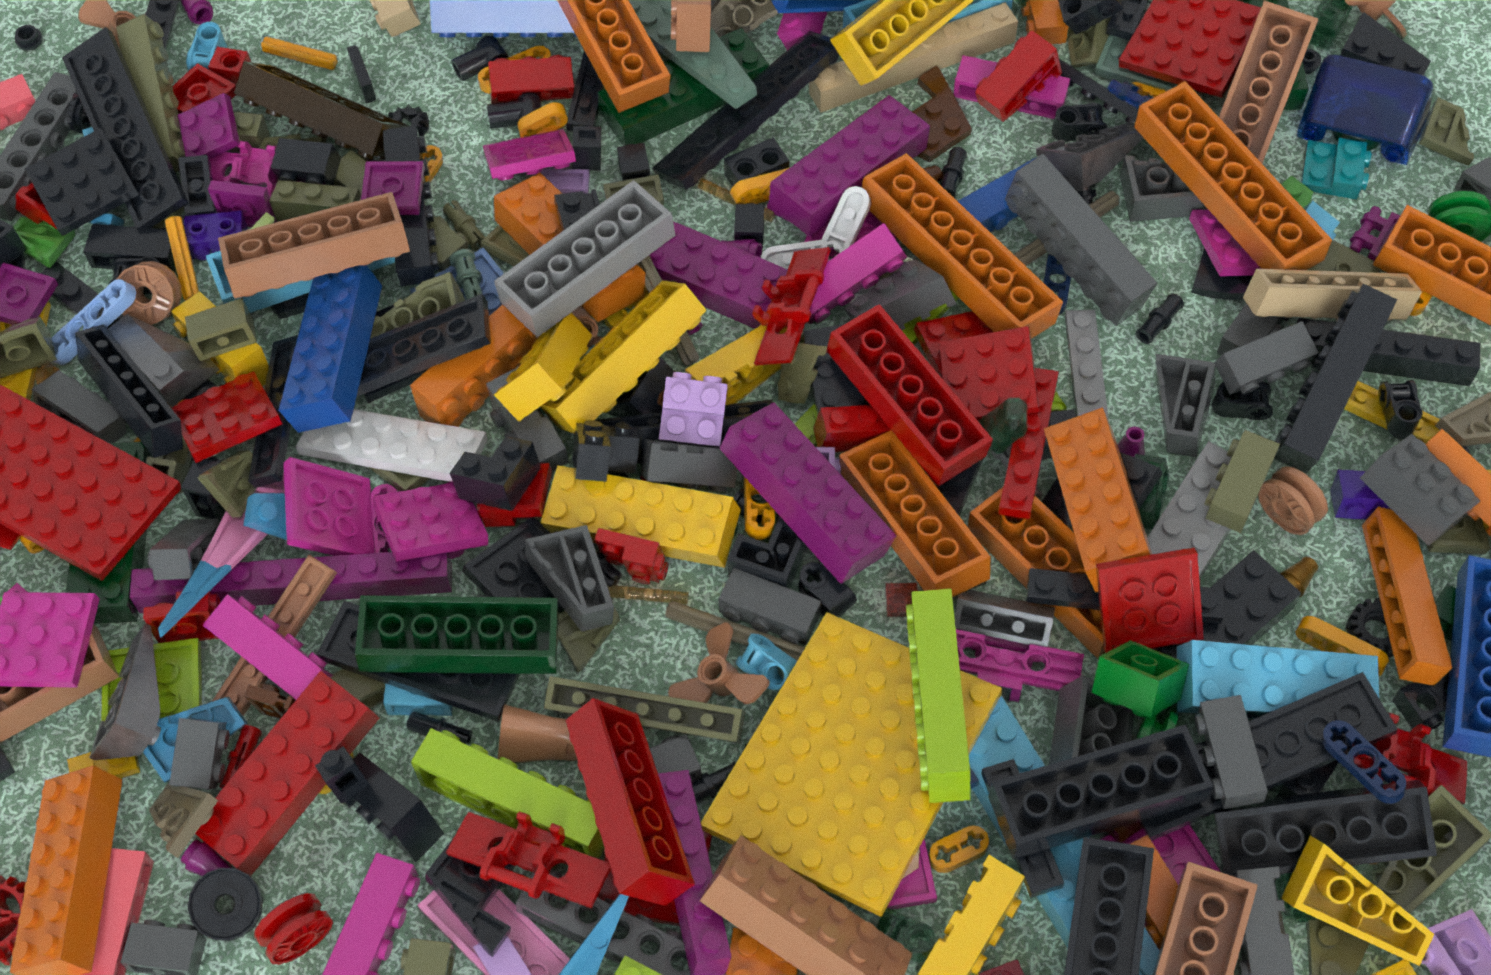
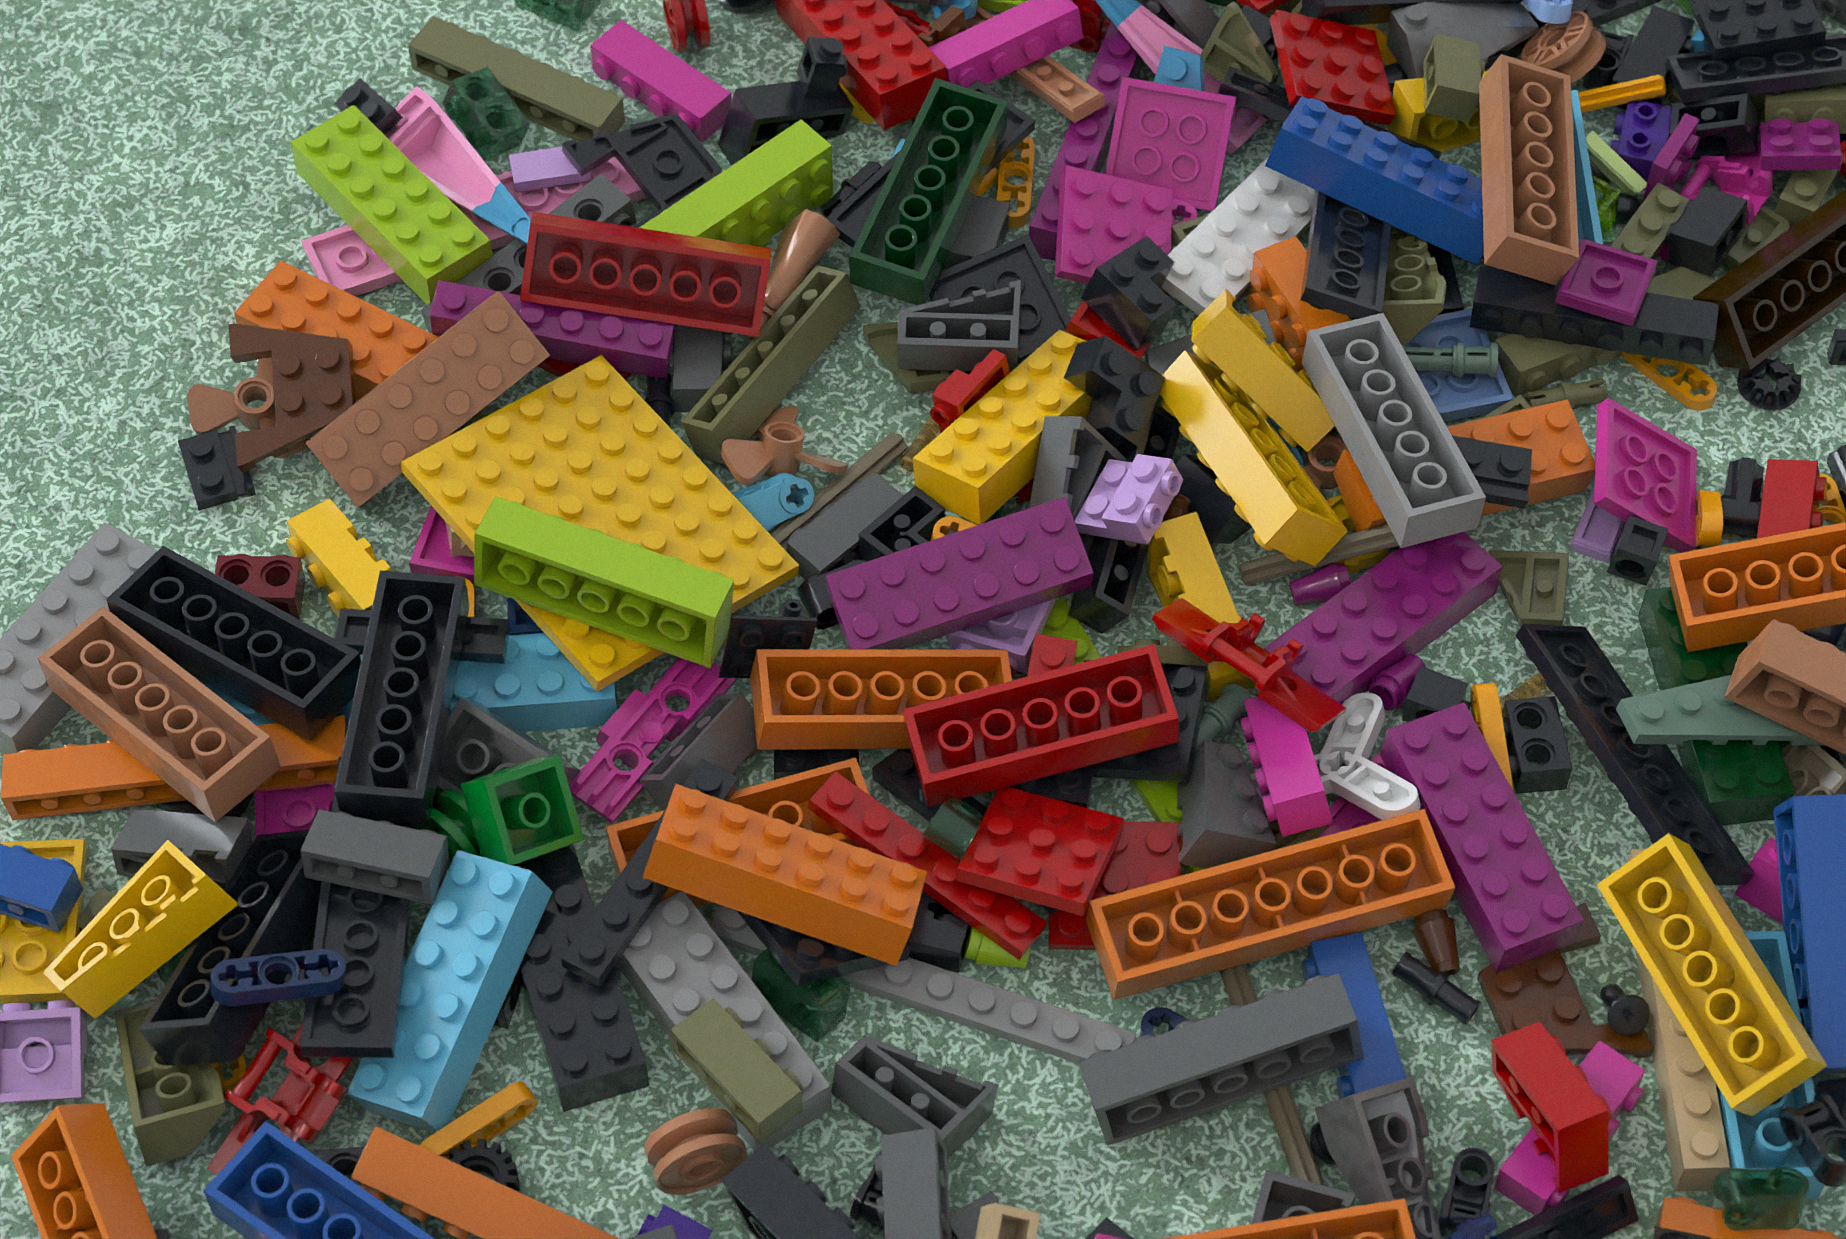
camera: 110 degrees right, 5 degrees down
red piece [446,811,611,909] -> none
black brick [617,143,650,181] -> none
clear green piece [876,908,936,963] -> none
red plate [1096,547,1204,653] -> none
magenta cone [1117,426,1145,460] -> none
black pin [1136,293,1184,344] -> none
pearl gold cone [1280,557,1318,598] -> none
none -> black hinge [719,599,817,678]
none -> black piece [1600,983,1650,1035]

